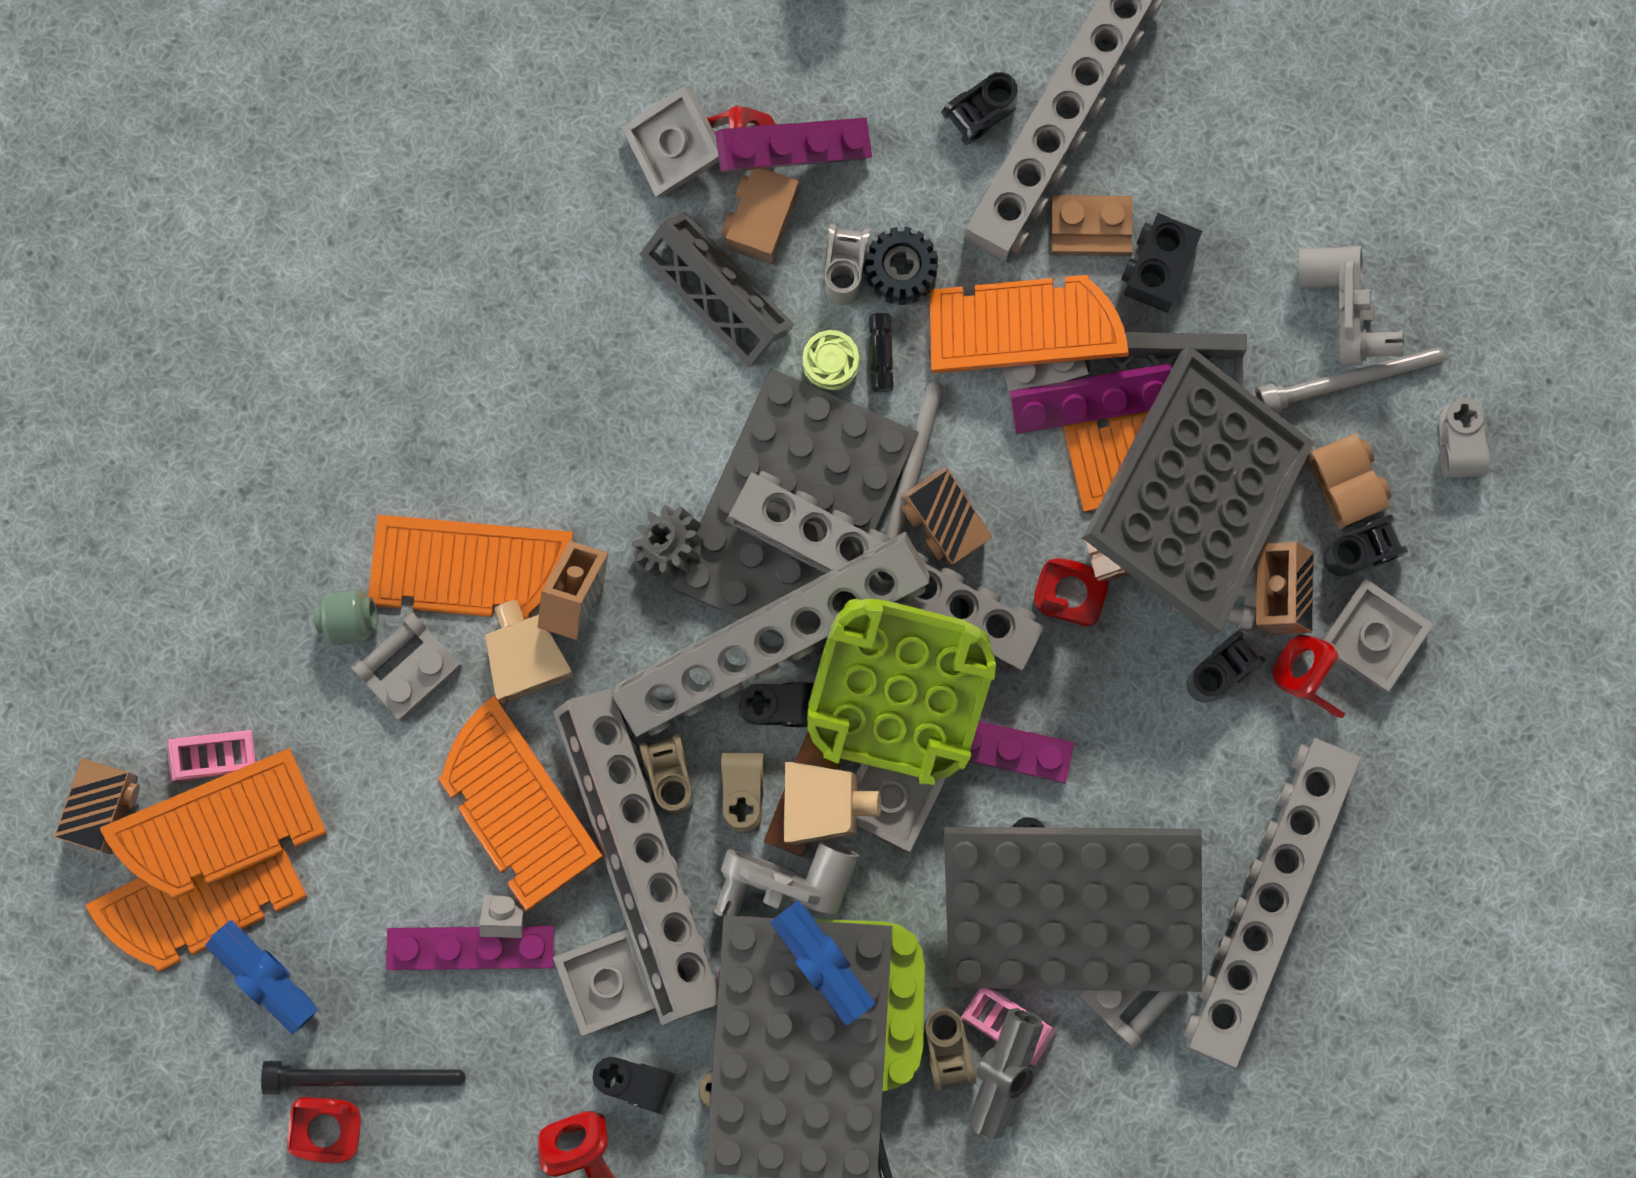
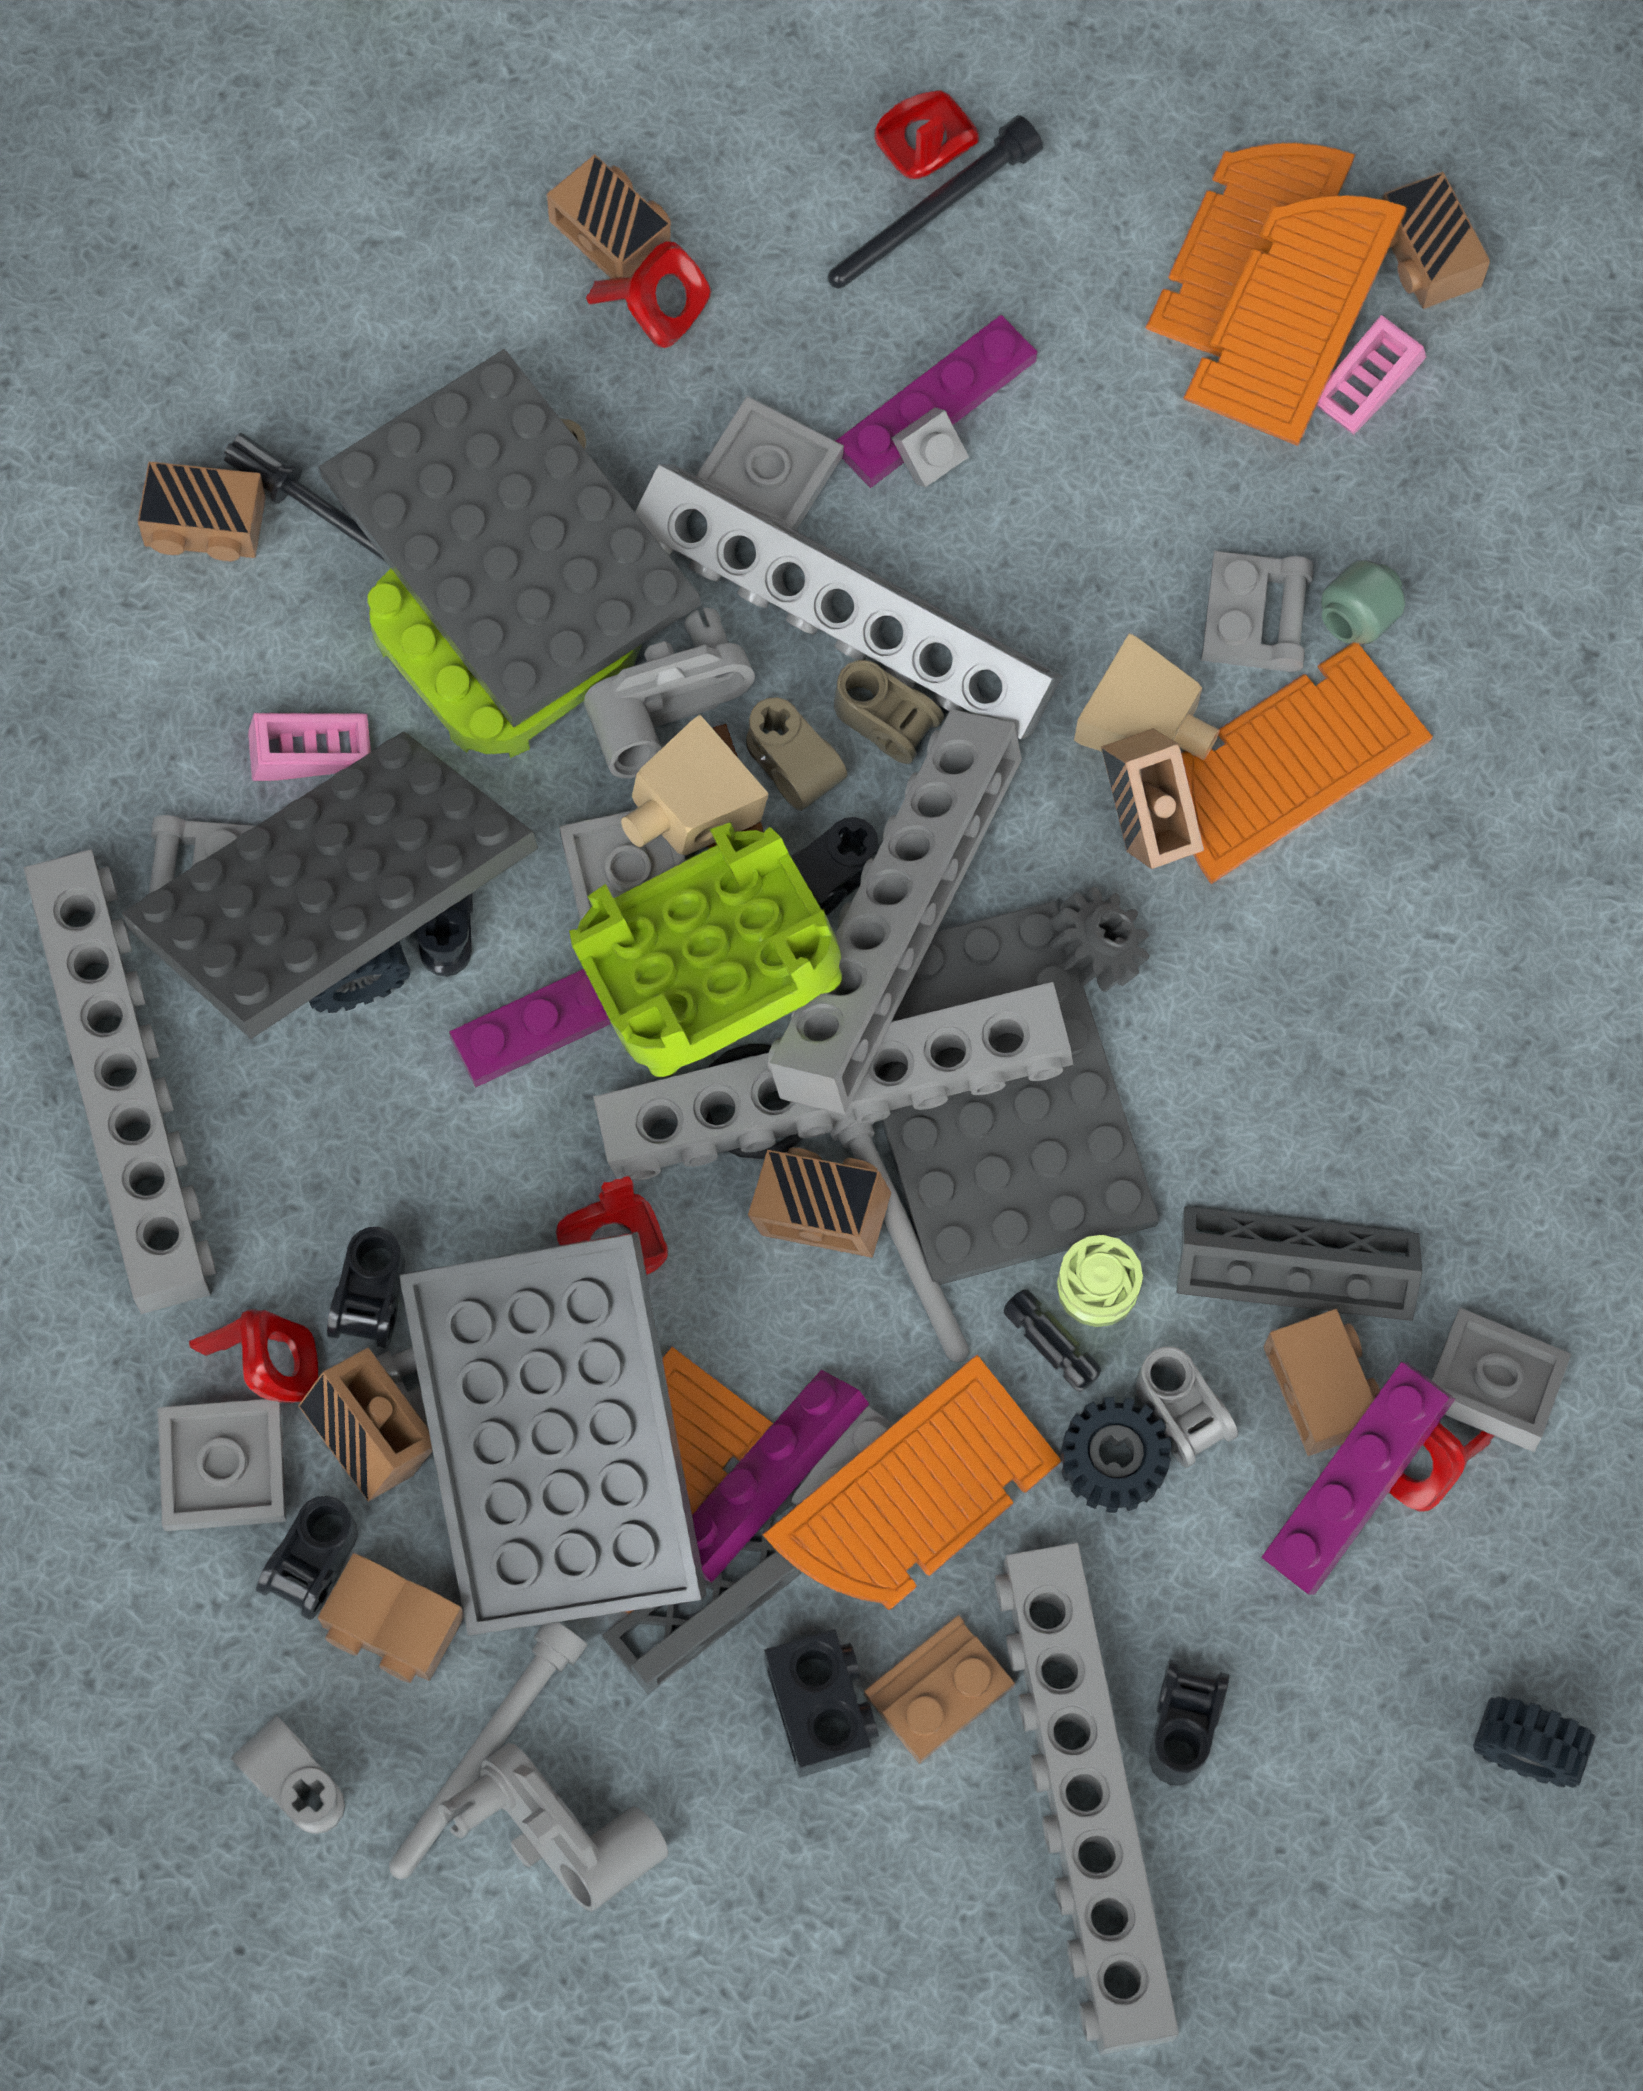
camera: 135 degrees right, 10 degrees down
blue piece [205,920,319,1035] -> none
orange piece [438,696,604,912] -> none
black piece [592,1057,676,1115] -> none
blue piece [770,900,876,1026] -> none
dark tan piece [925,1008,977,1092] -> none
dark grey piece [968,1008,1044,1139] -> none

